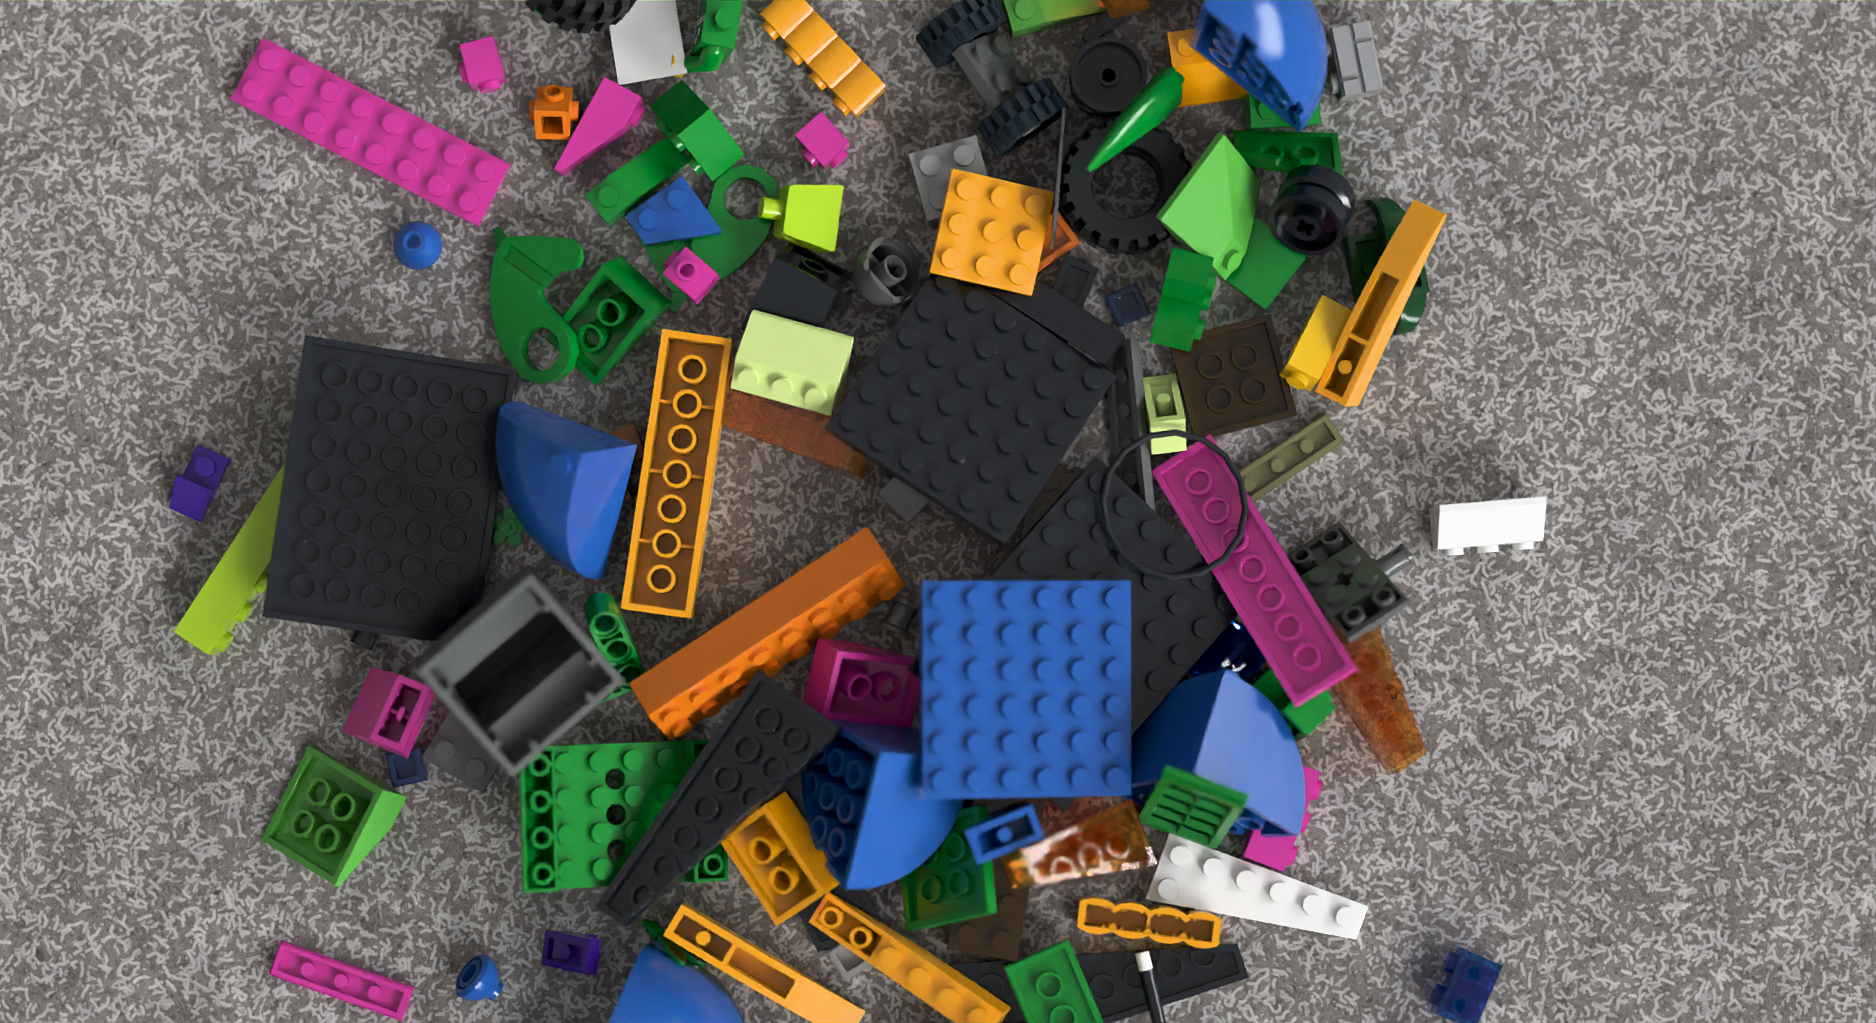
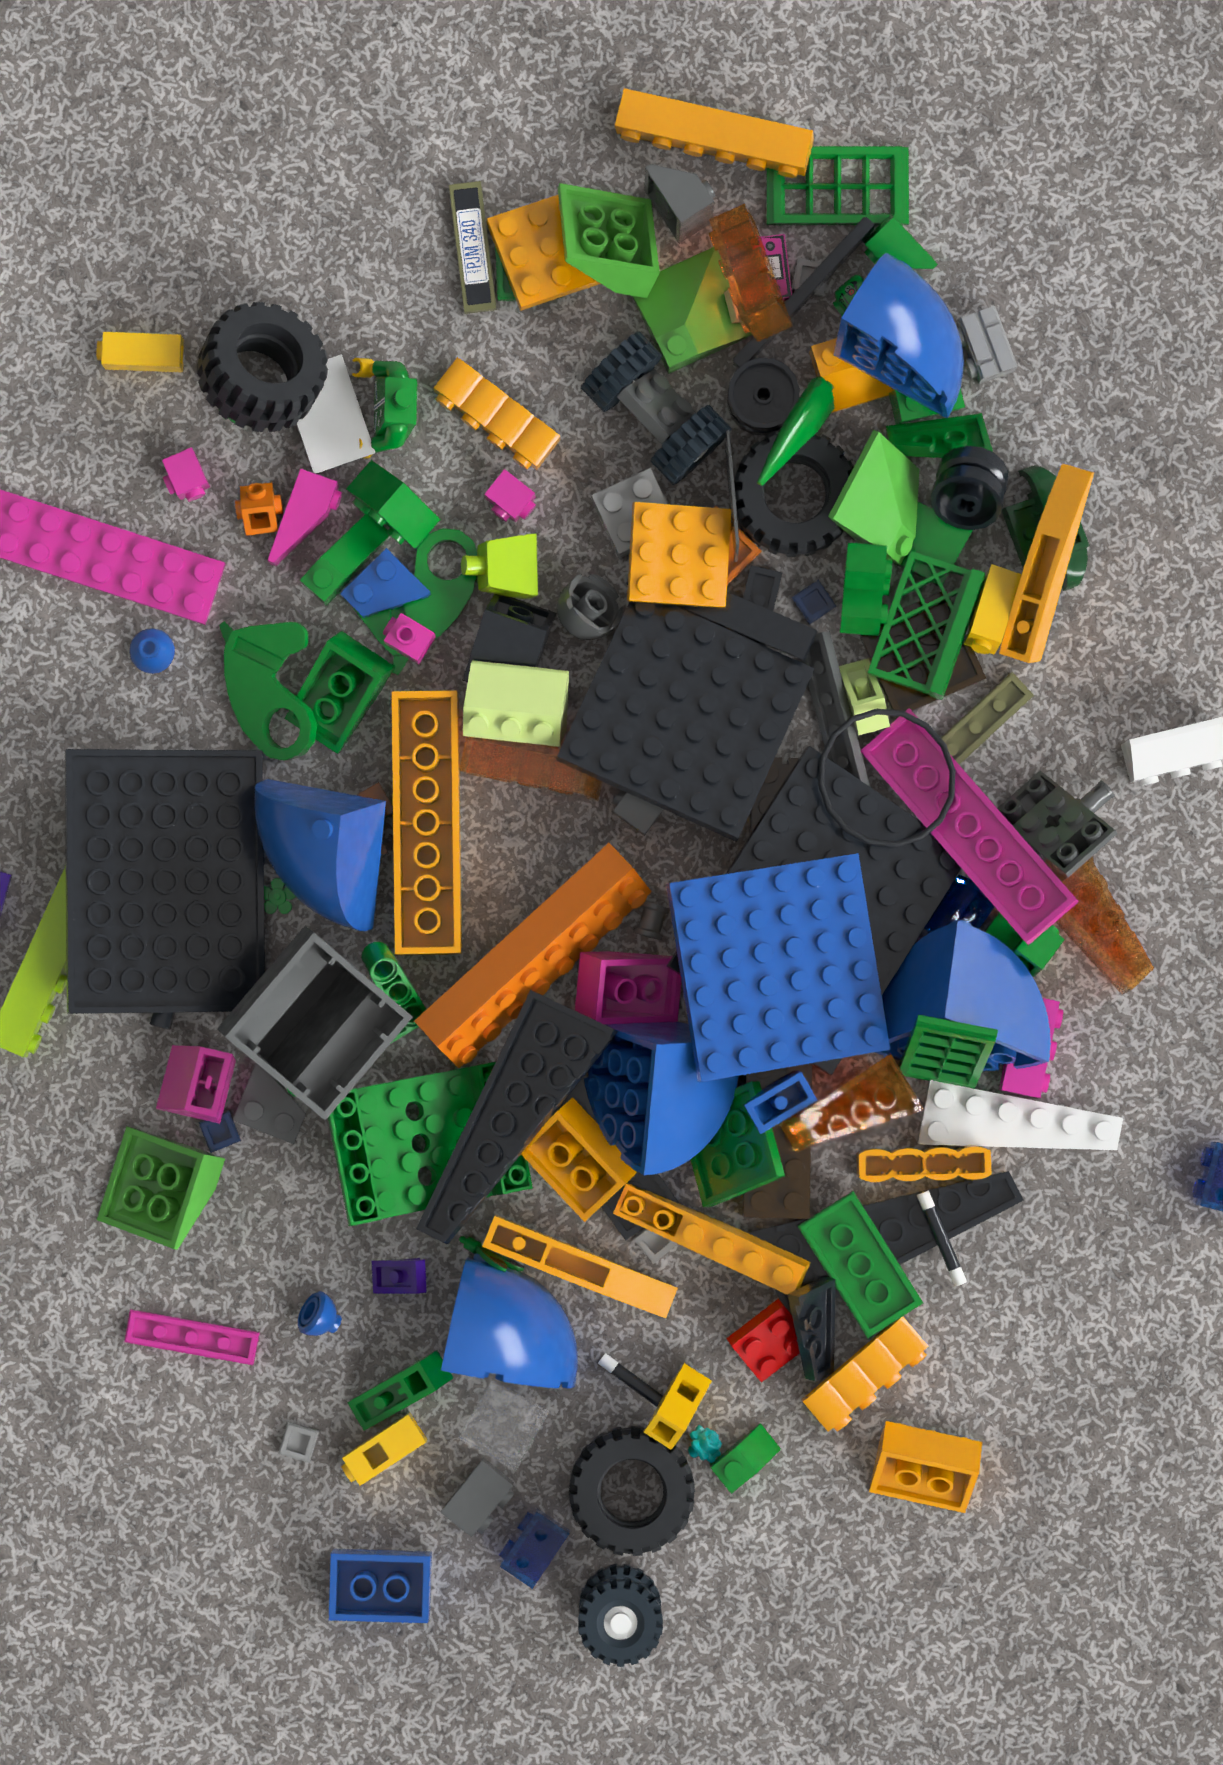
camera: 10 degrees left, 0 degrees up
none -> green fence [868,551,985,701]

